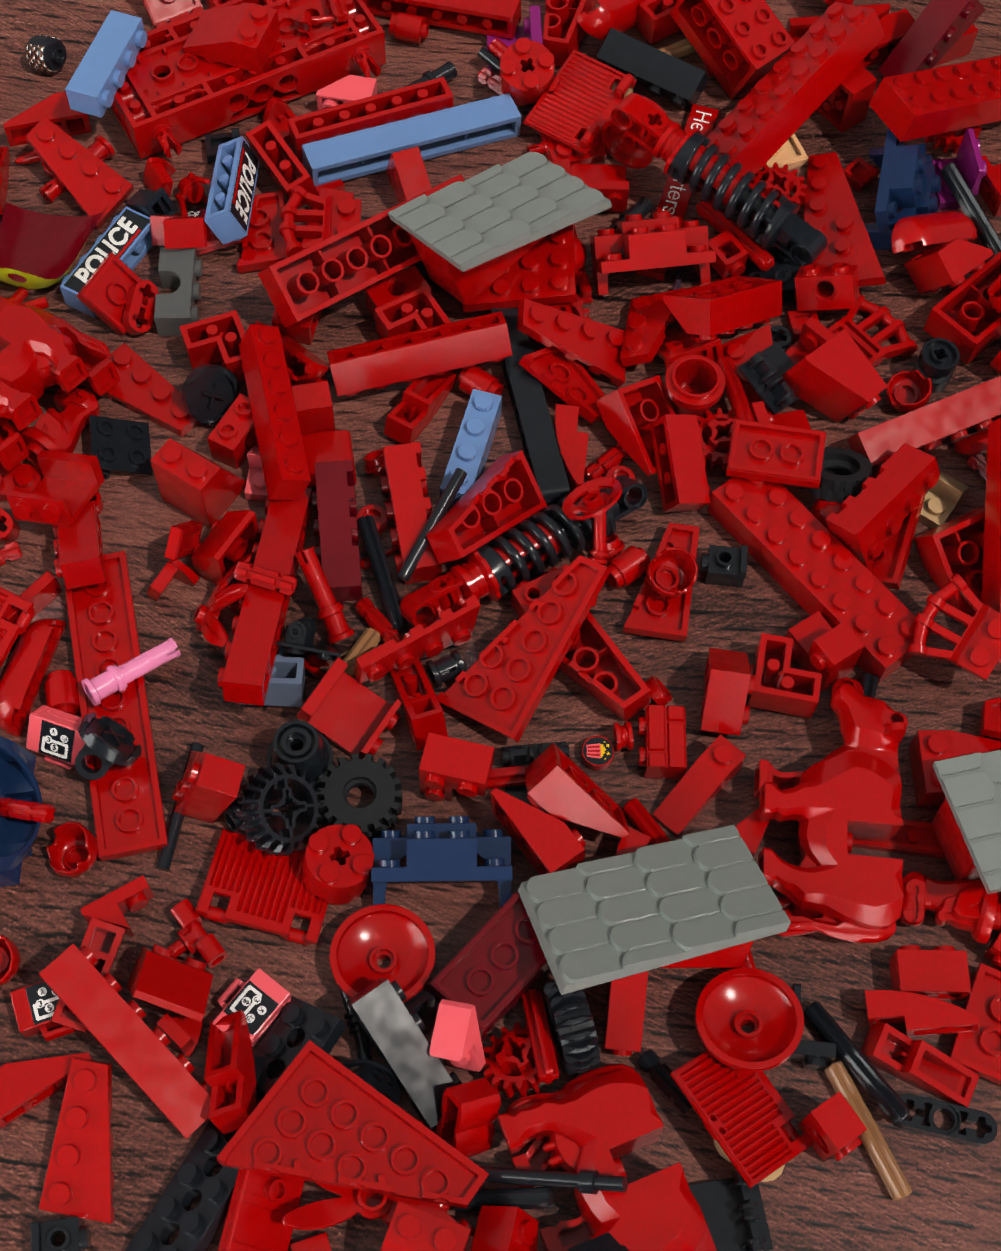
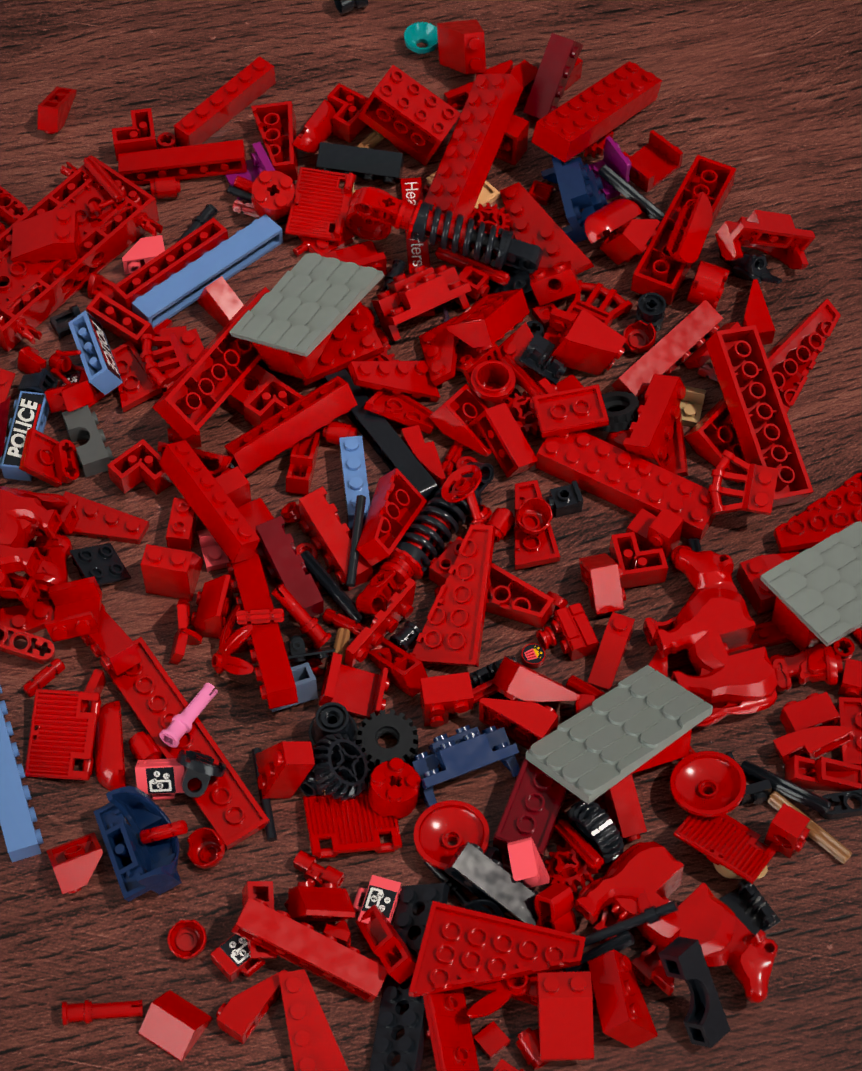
camera: 20 degrees left, 5 degrees down
red slope [80,875,155,937] -> none
black tile [181,364,240,425] -> none
black axle [637,1049,693,1113] -> none

